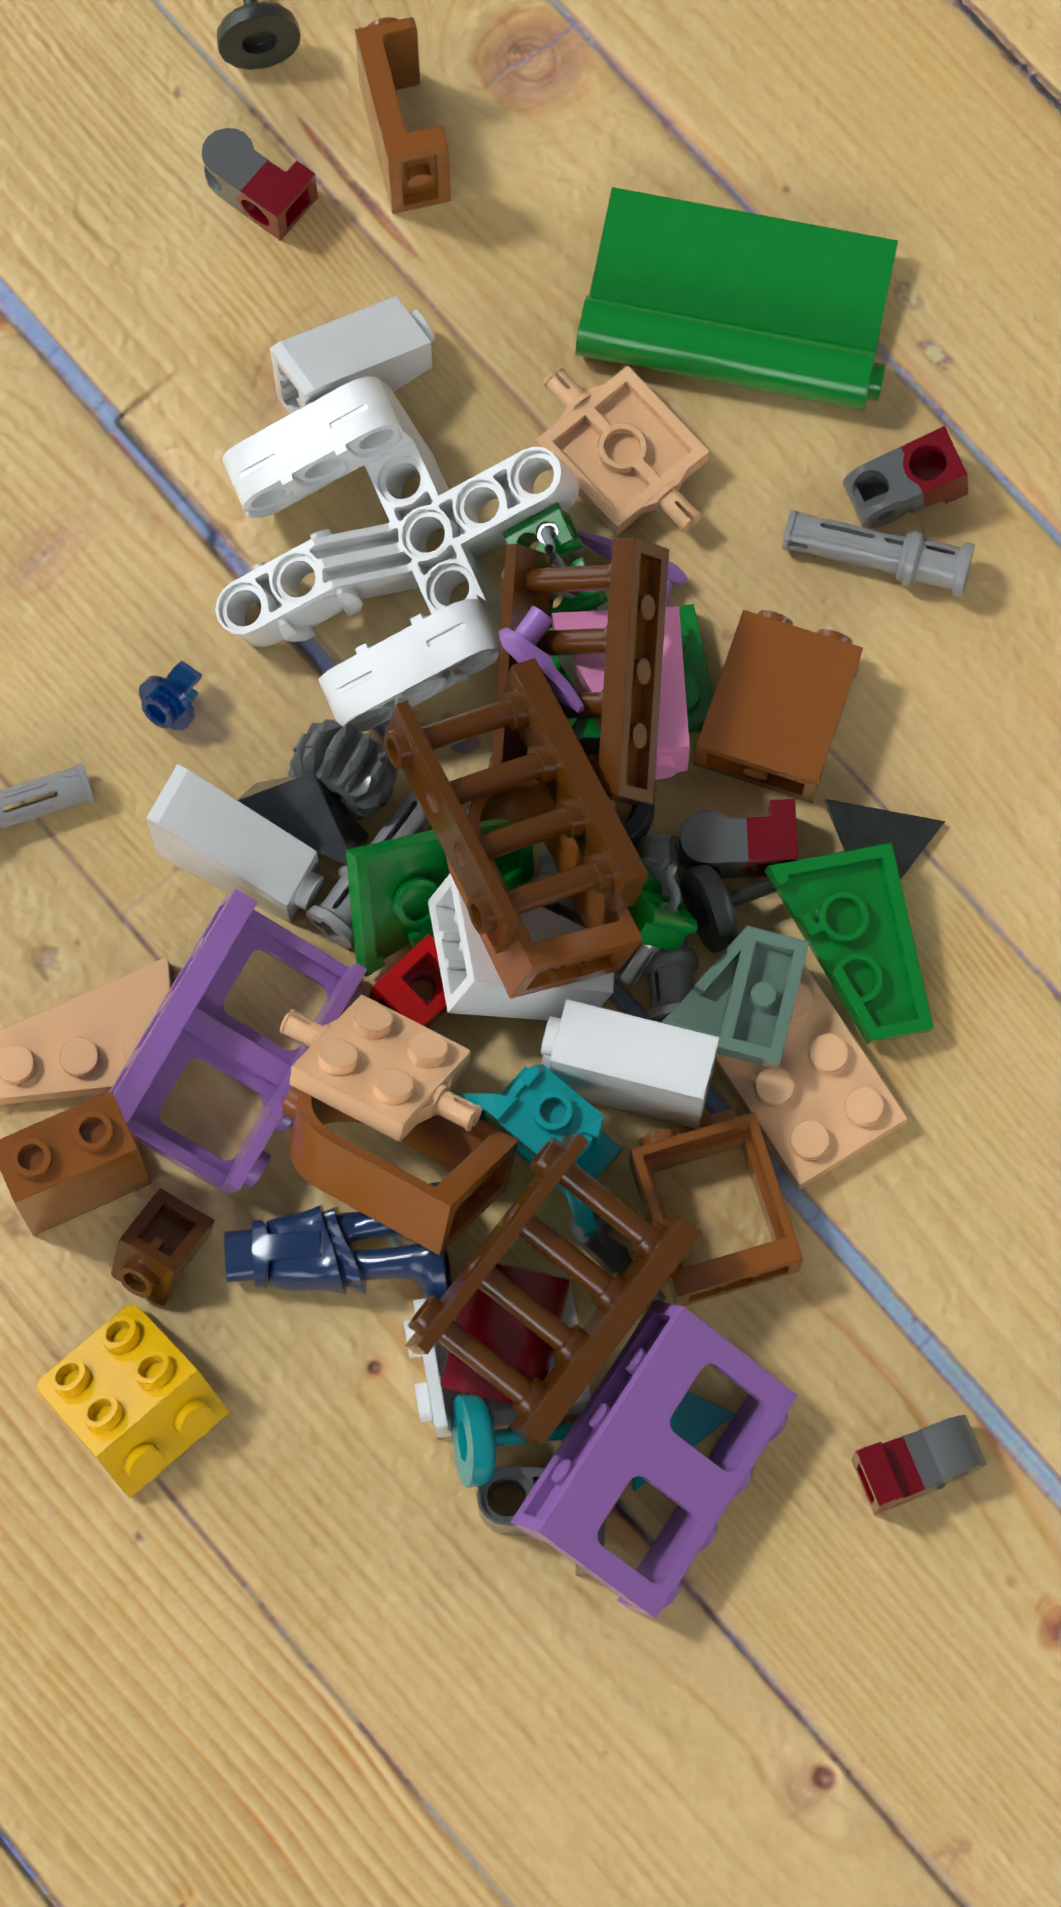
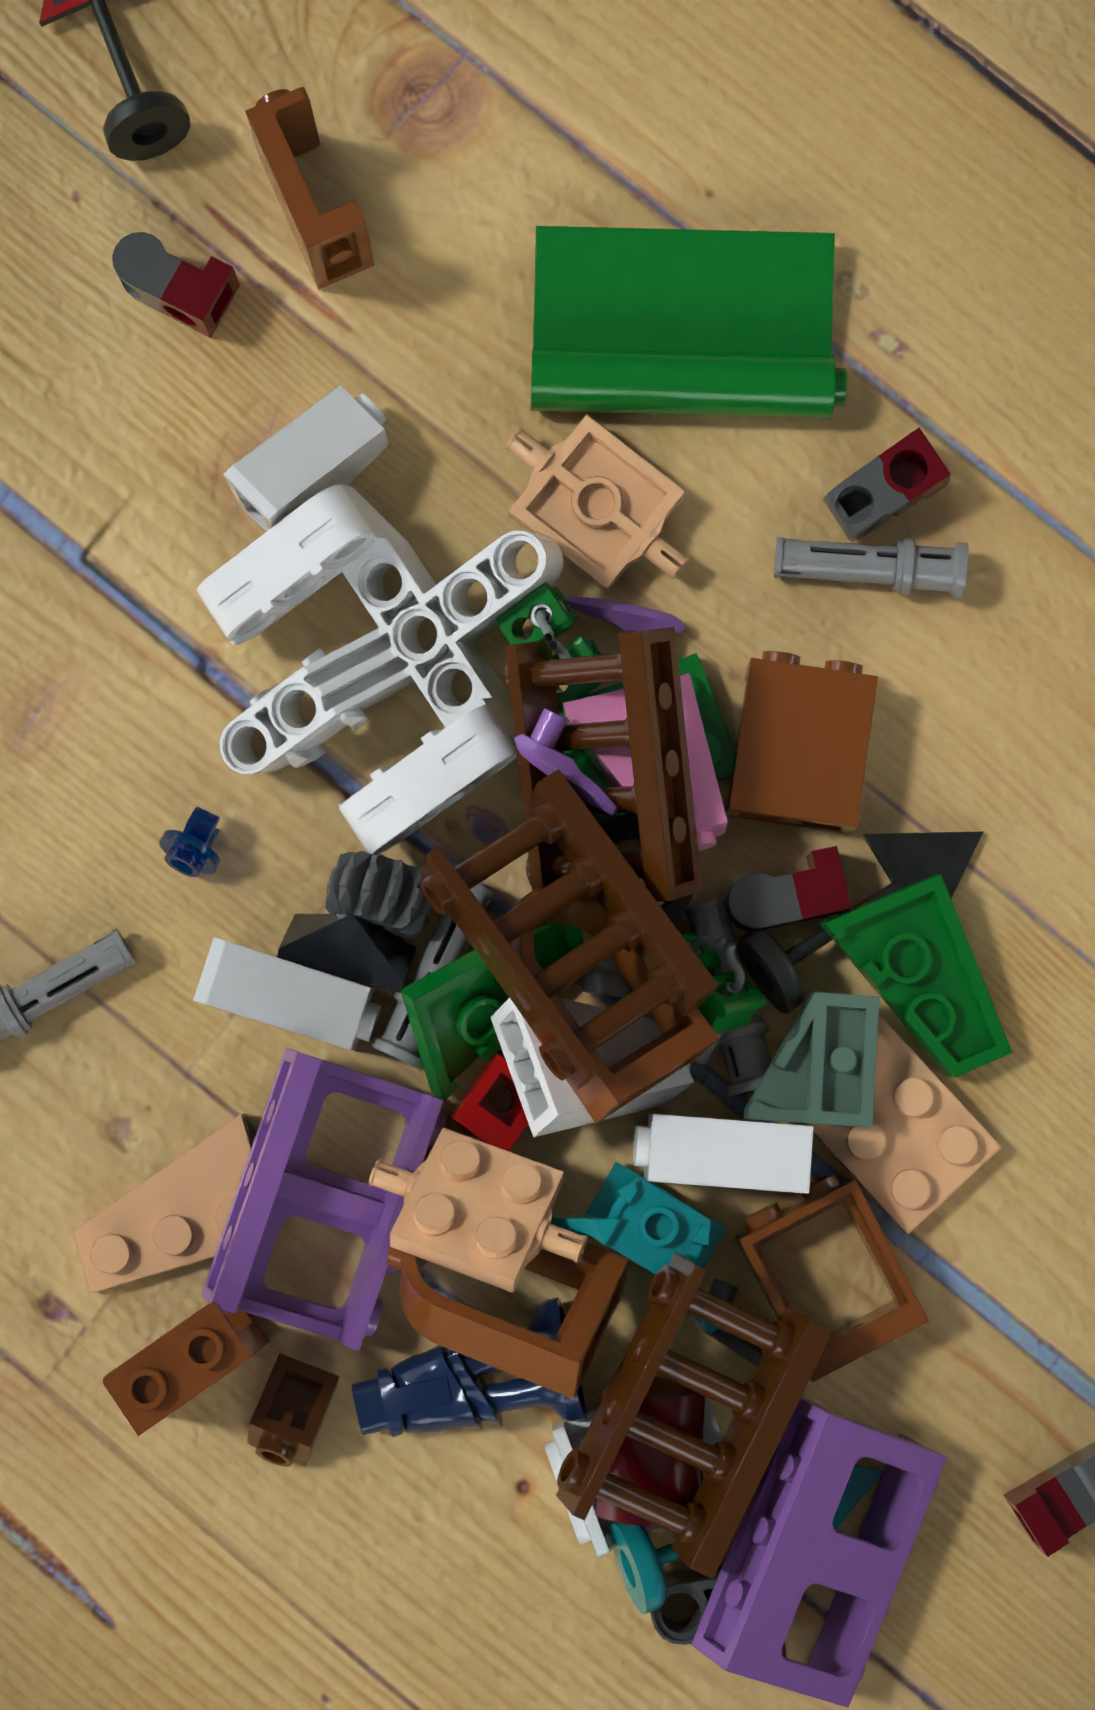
camera: 10 degrees left, 10 degrees up
yellow bracket [36,1304,230,1499] -> none

